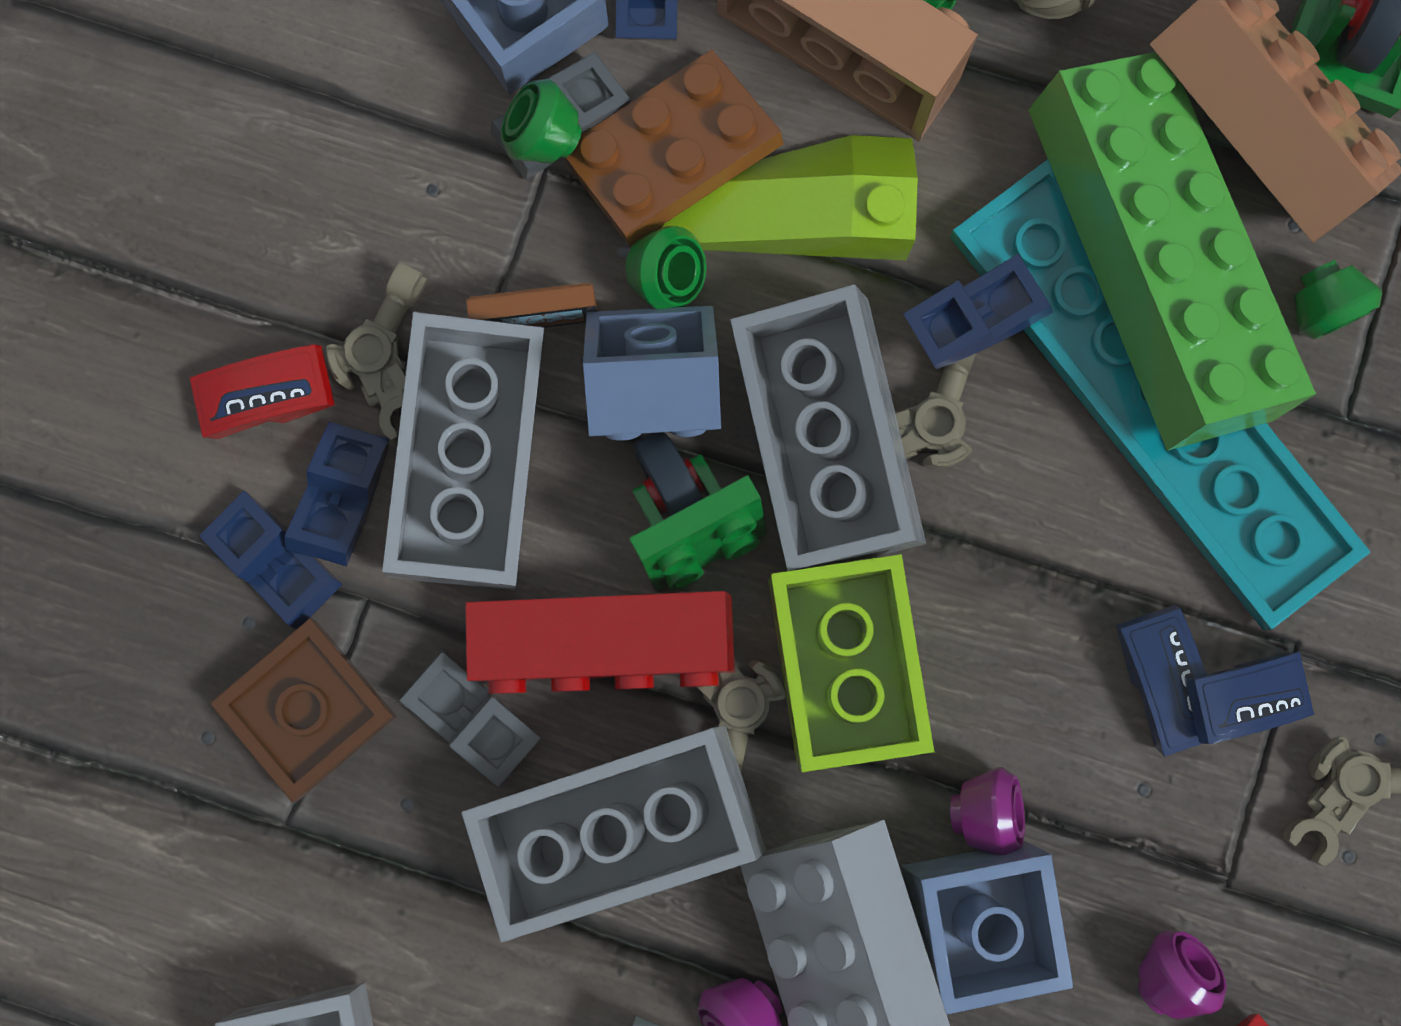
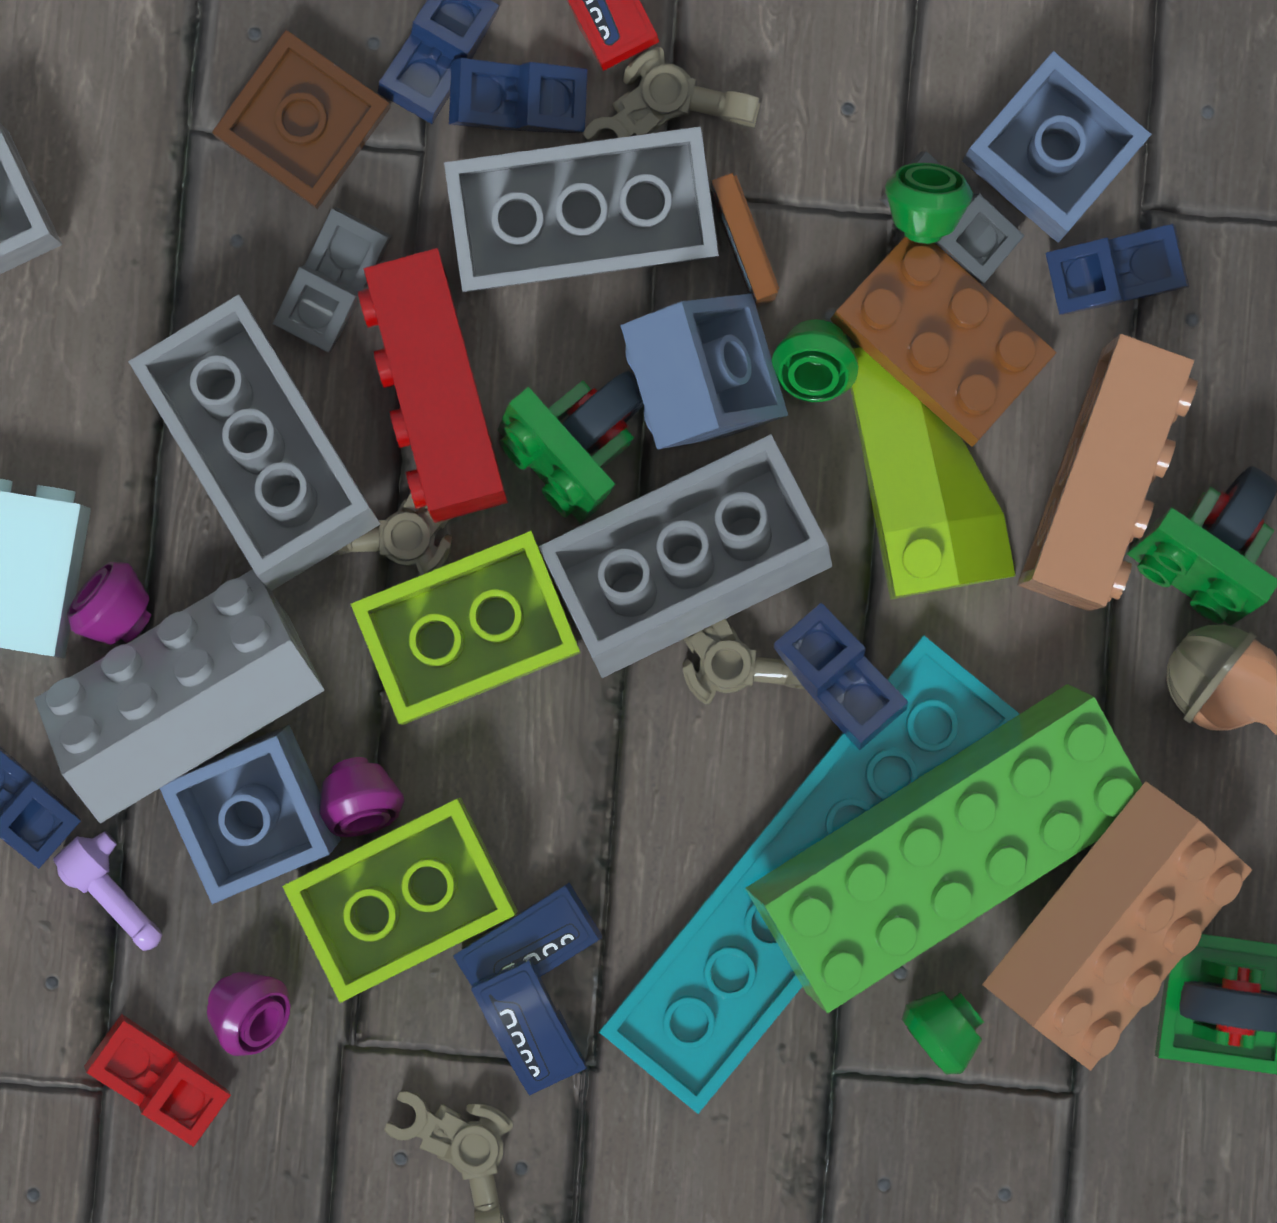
camera: 75 degrees right, 5 degrees up
none -> lime brick [282,797,518,1003]

